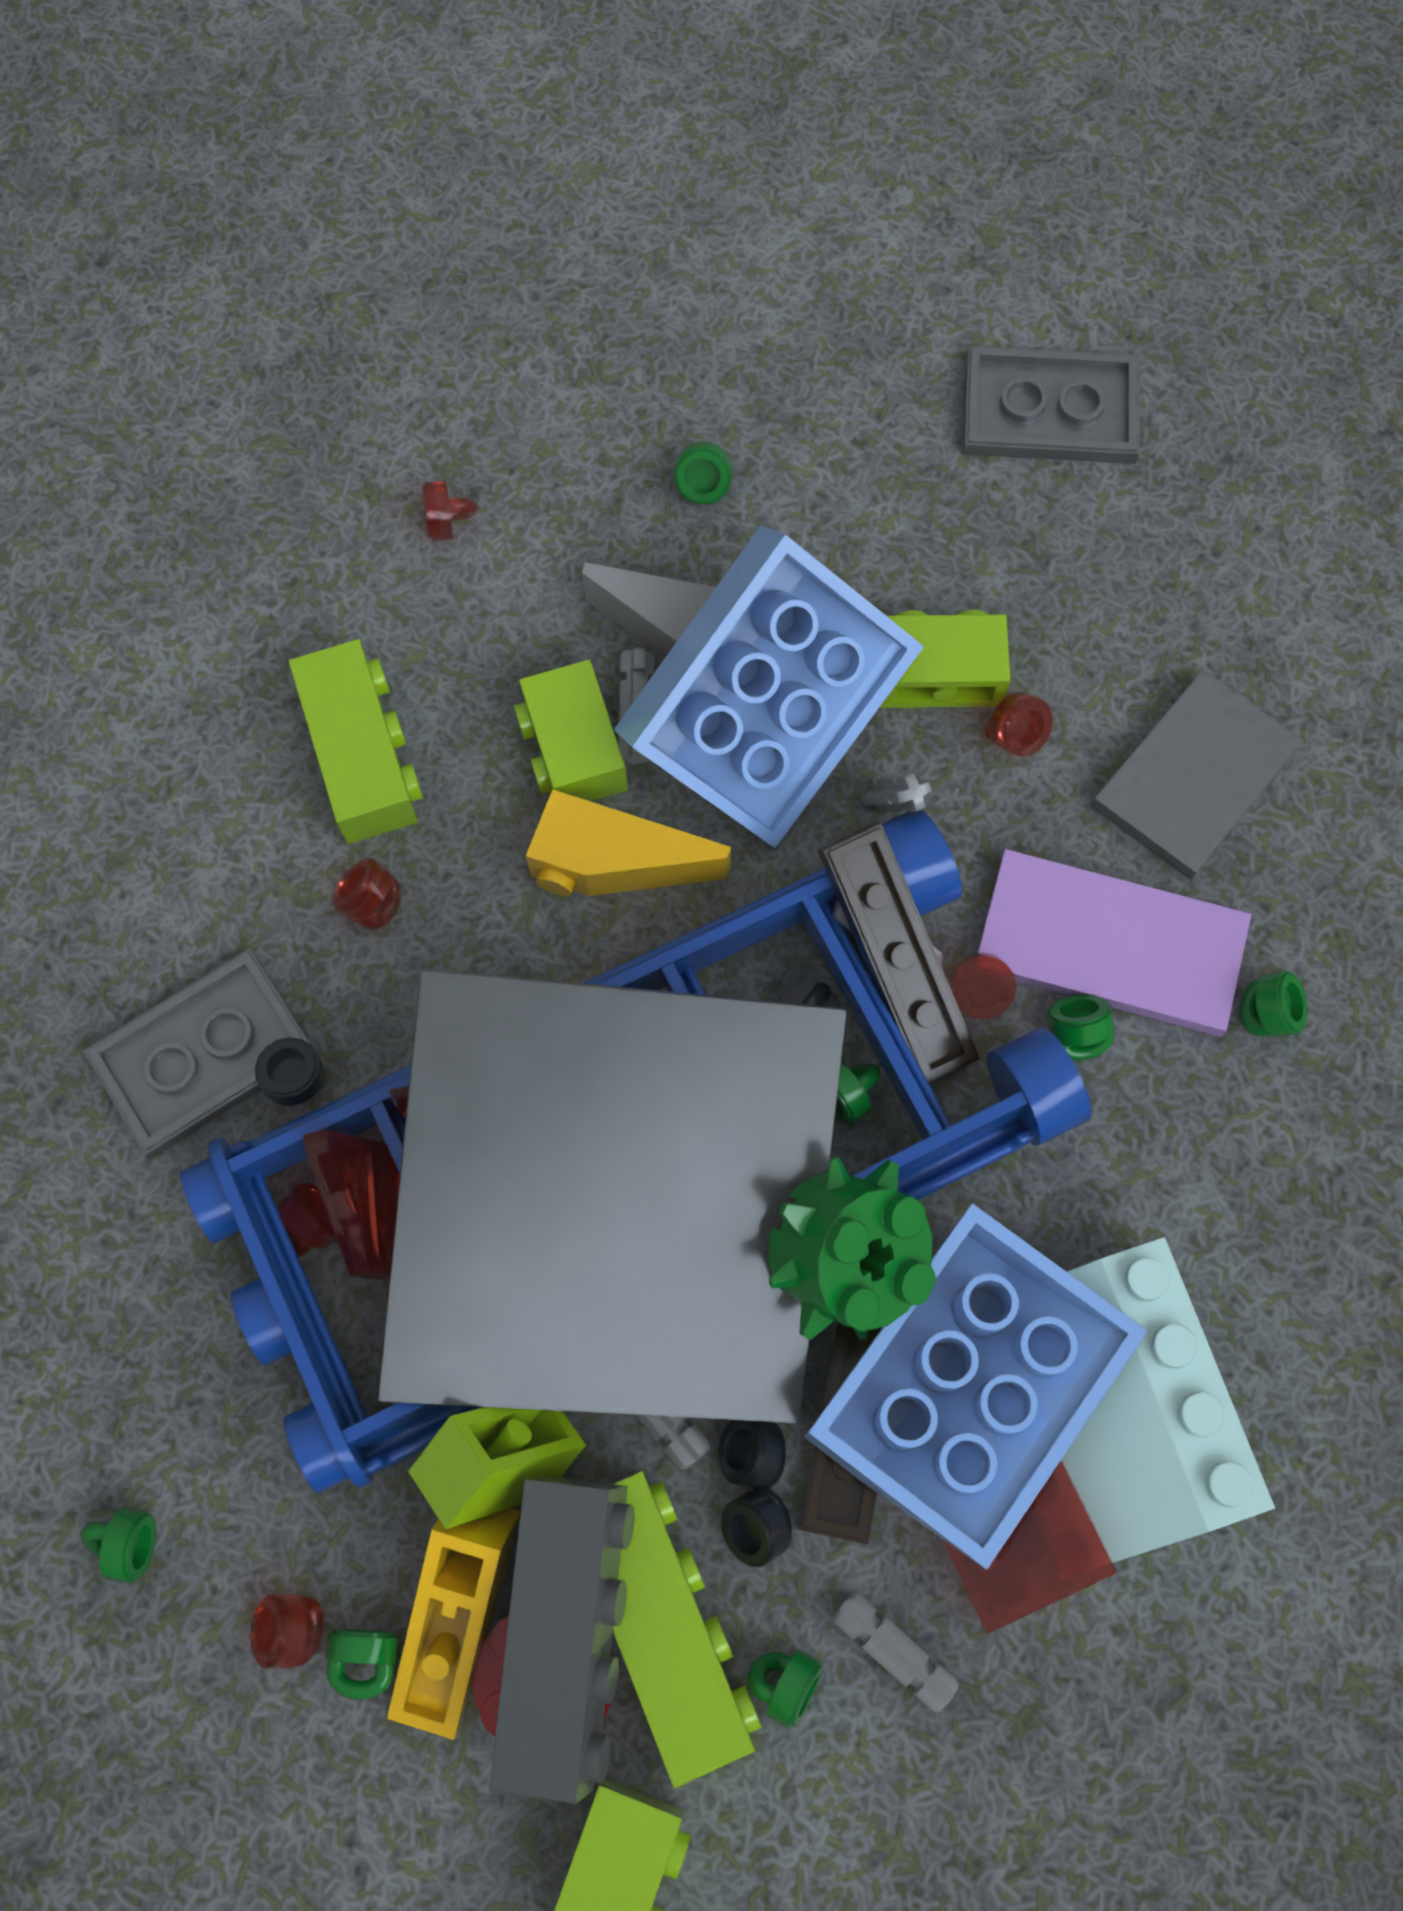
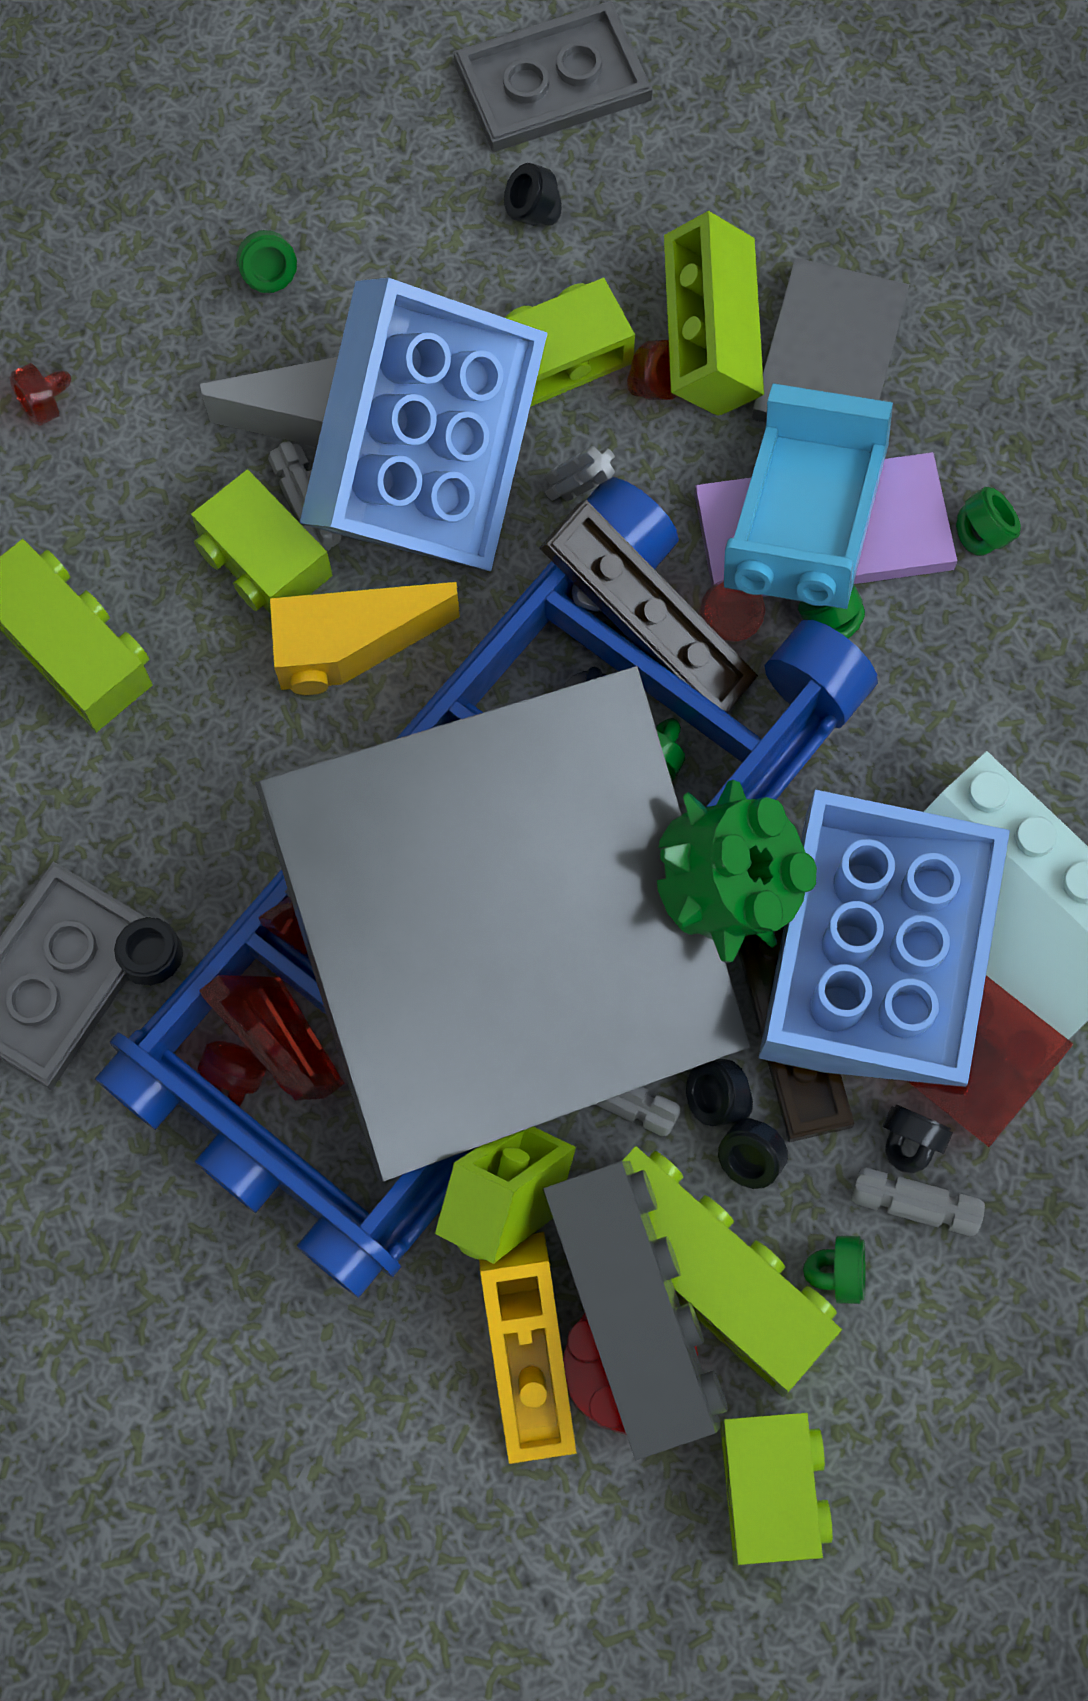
camera: 25 degrees left, 0 degrees up
green tile [80,1507,156,1583] -> none
clear red tile [250,1594,324,1669] -> none
green tile [325,1629,399,1700] -> none
clear red tile [333,858,401,930] -> none
none -> black tile [504,163,562,226]
none -> lime brick [664,211,764,416]
none -> medium azure panel [724,383,893,609]
none -> black tile [882,1104,953,1173]

